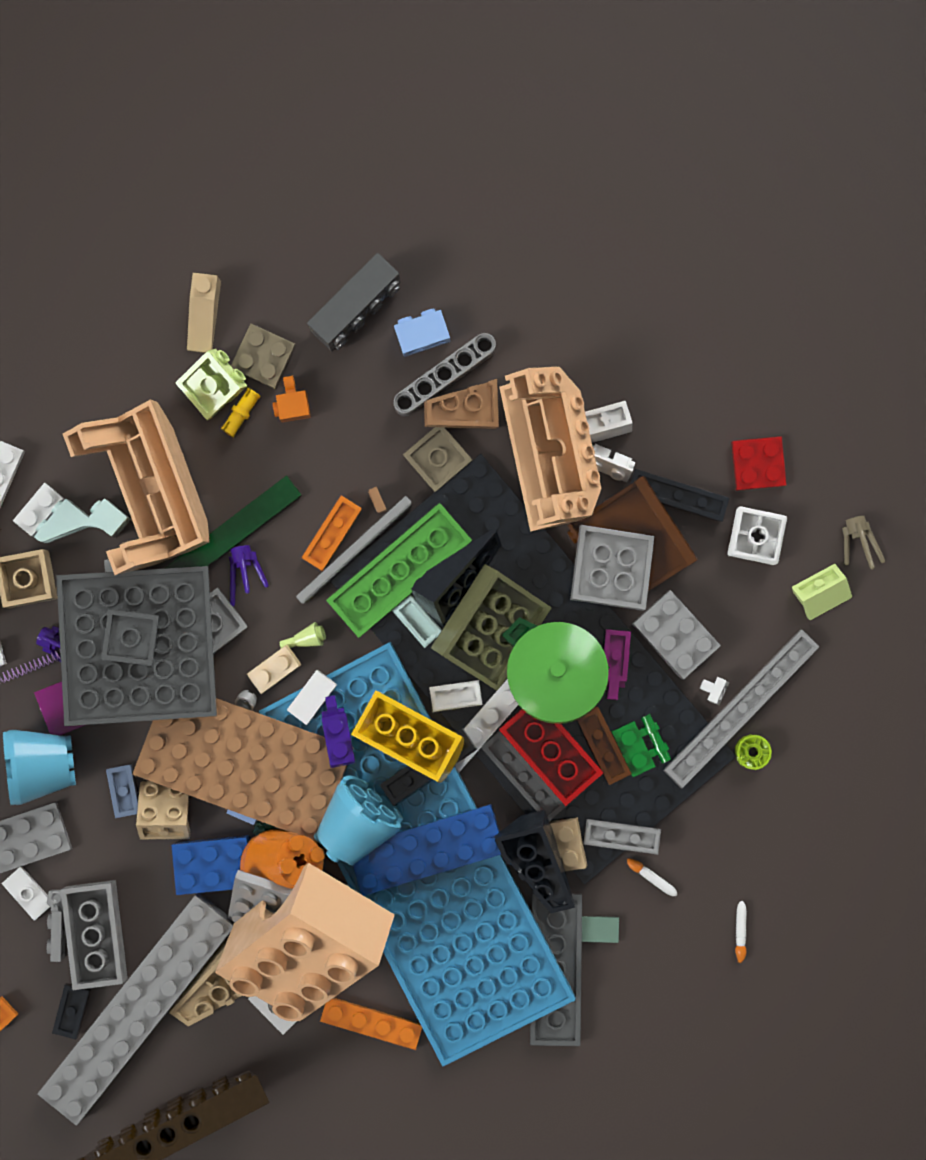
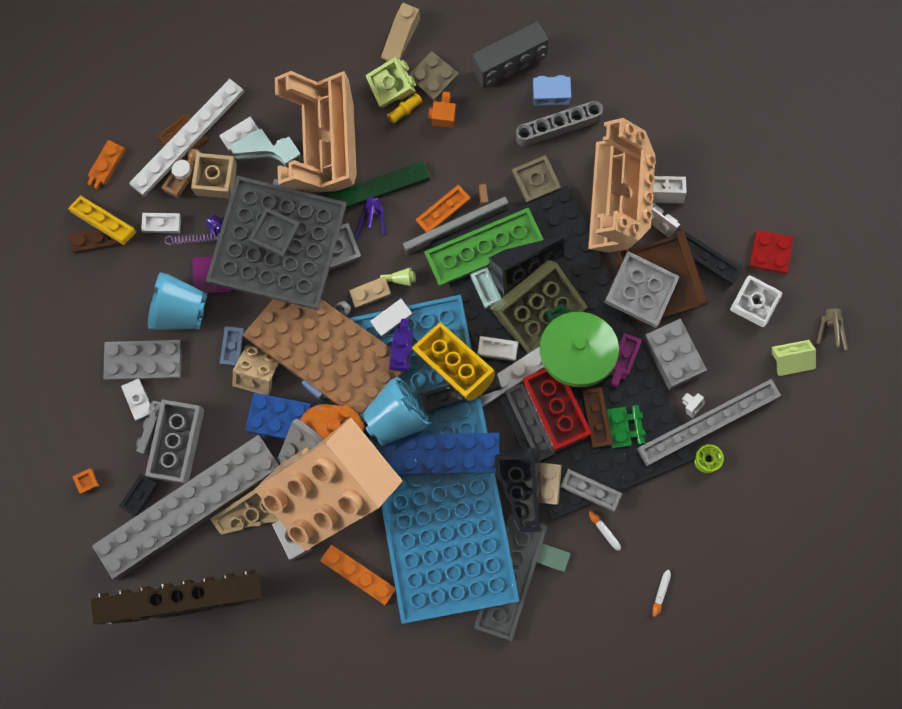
camera: 20 degrees right, 10 degrees down
medium nougat wing [424,379,499,429] -> none

